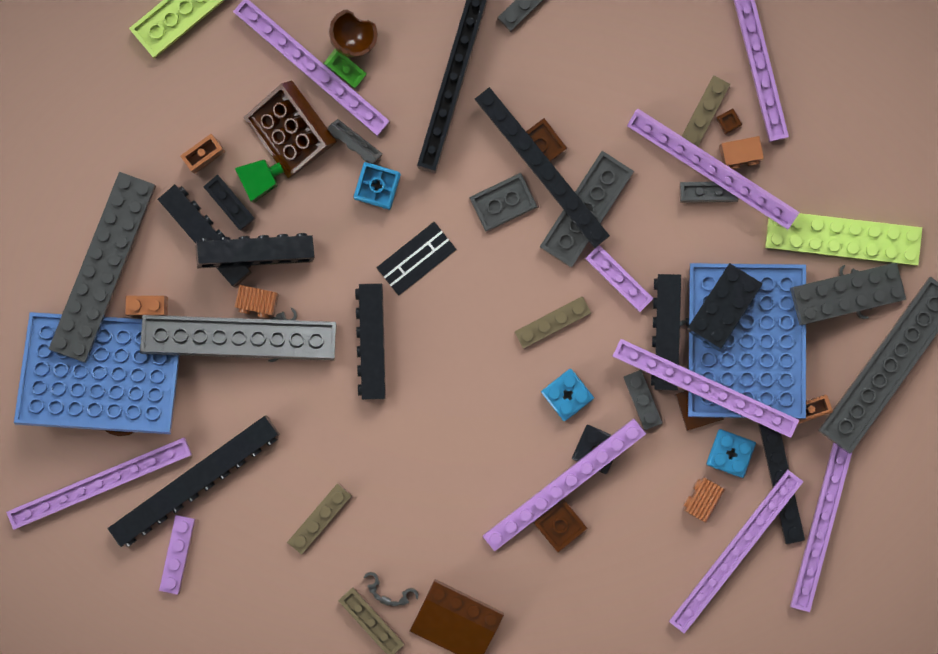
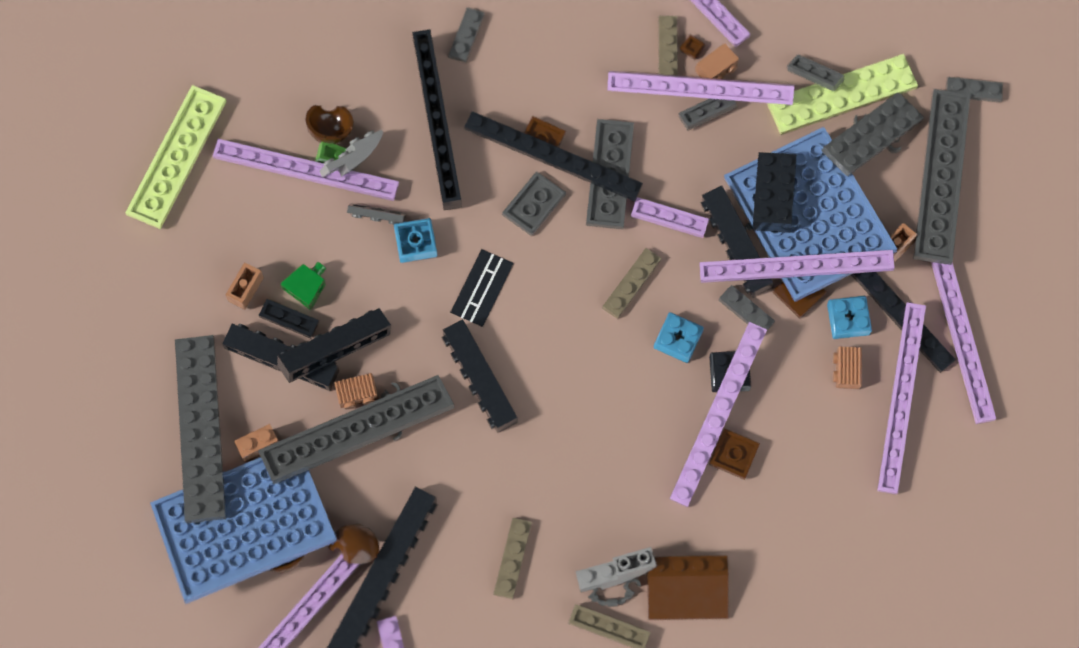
camera: 35 degrees left, 15 degrees down
reddish brown slope [244,80,337,178] -> none
none -> light grey slope [319,129,383,177]
none -> reddish brown cylinder [328,524,380,564]
none -> light grey slope [576,547,656,592]
none -> dark grey plate [787,54,844,91]

